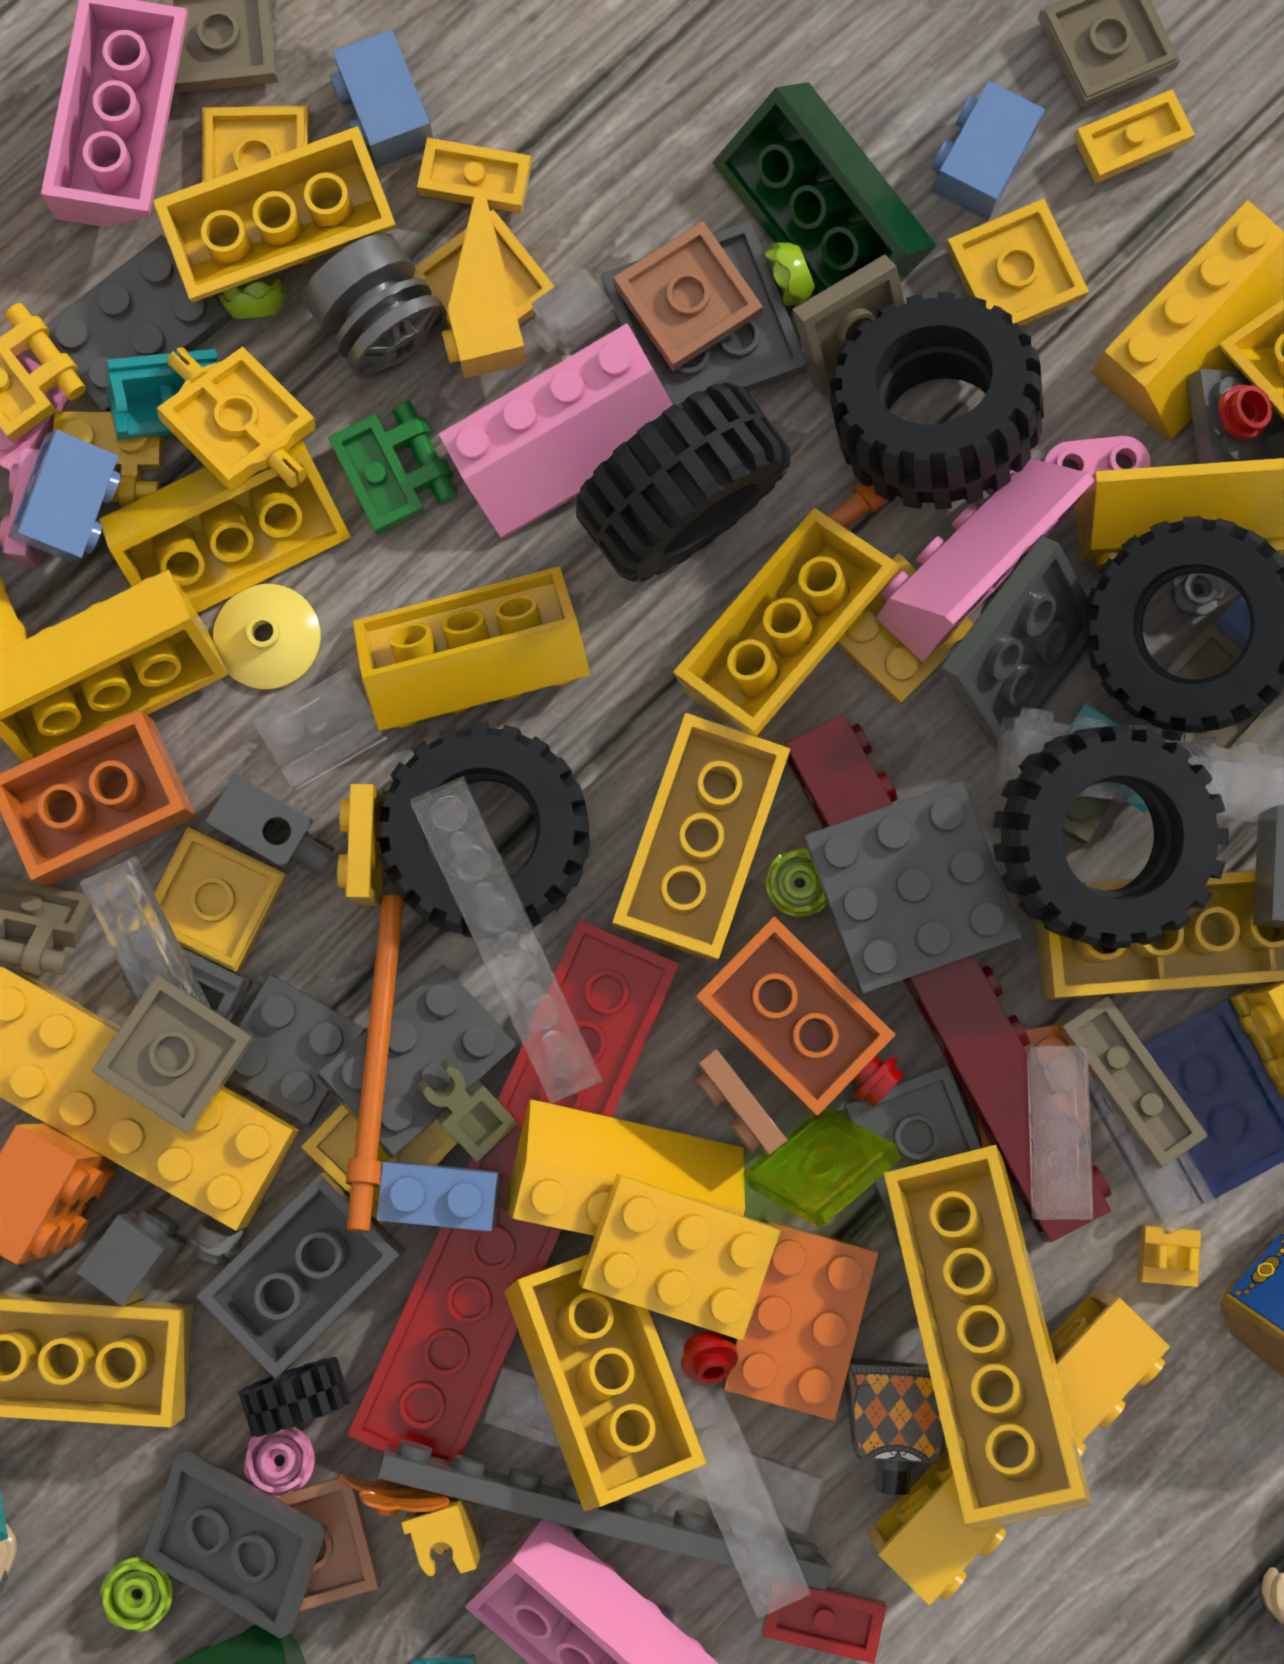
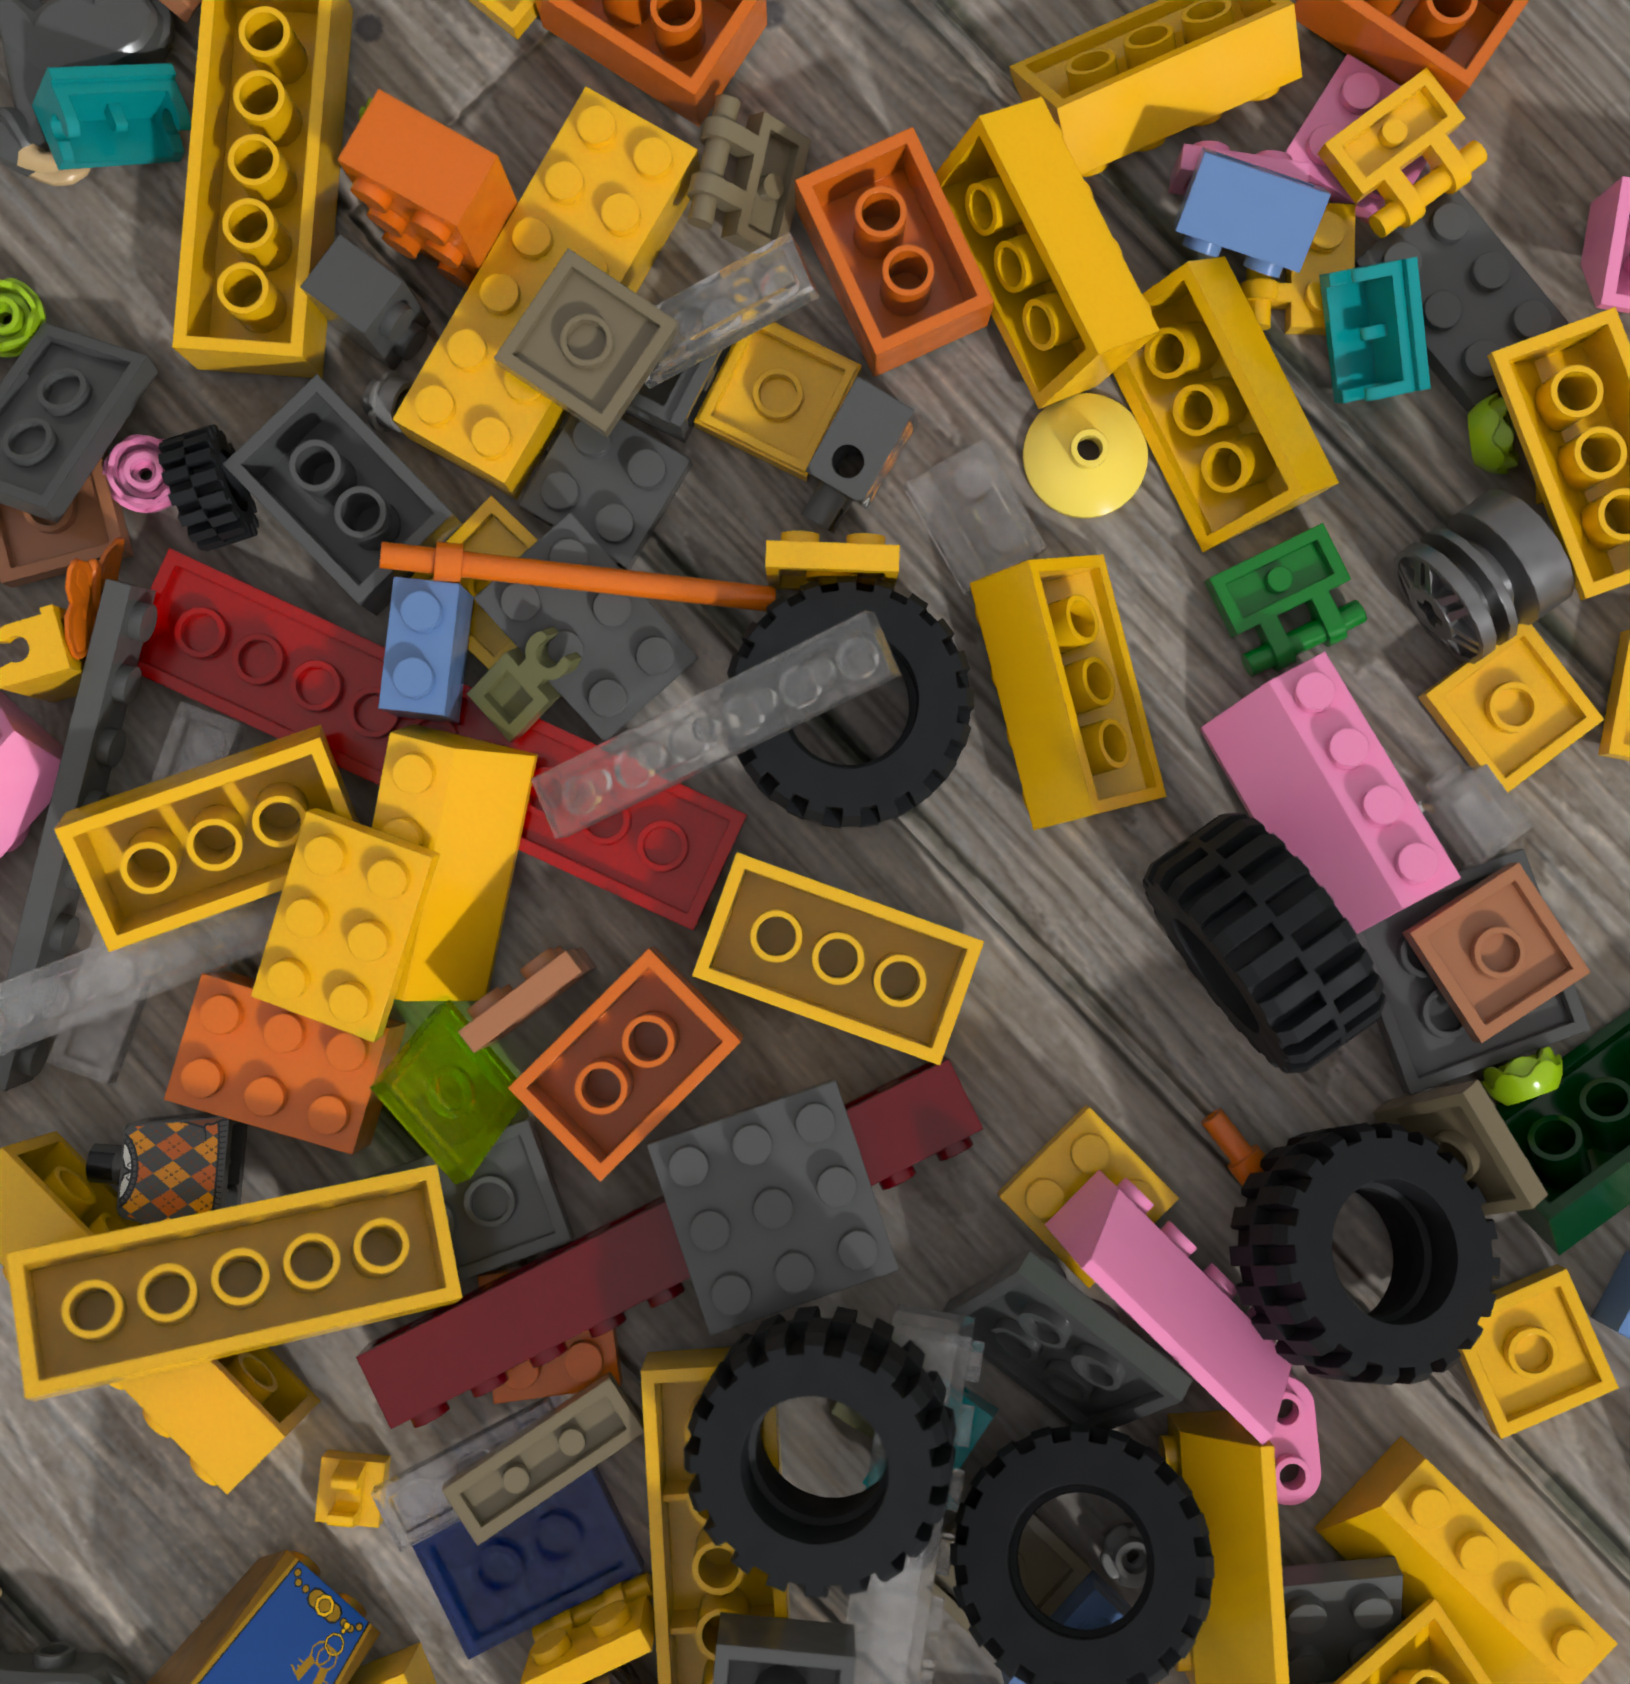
camera: 90 degrees right, 5 degrees up
yellow plate [157,346,315,492] -> none
yellow slope [441,193,527,379] -> none
yellow slope [673,508,899,736] -> none
red plate [681,1331,738,1384] -> none
lime plate [765,848,827,917] -> none
red plate [853,1056,904,1108] -> none
clear plate [1027,1046,1094,1220] -> none
red plate [1218,385,1272,440] -> none

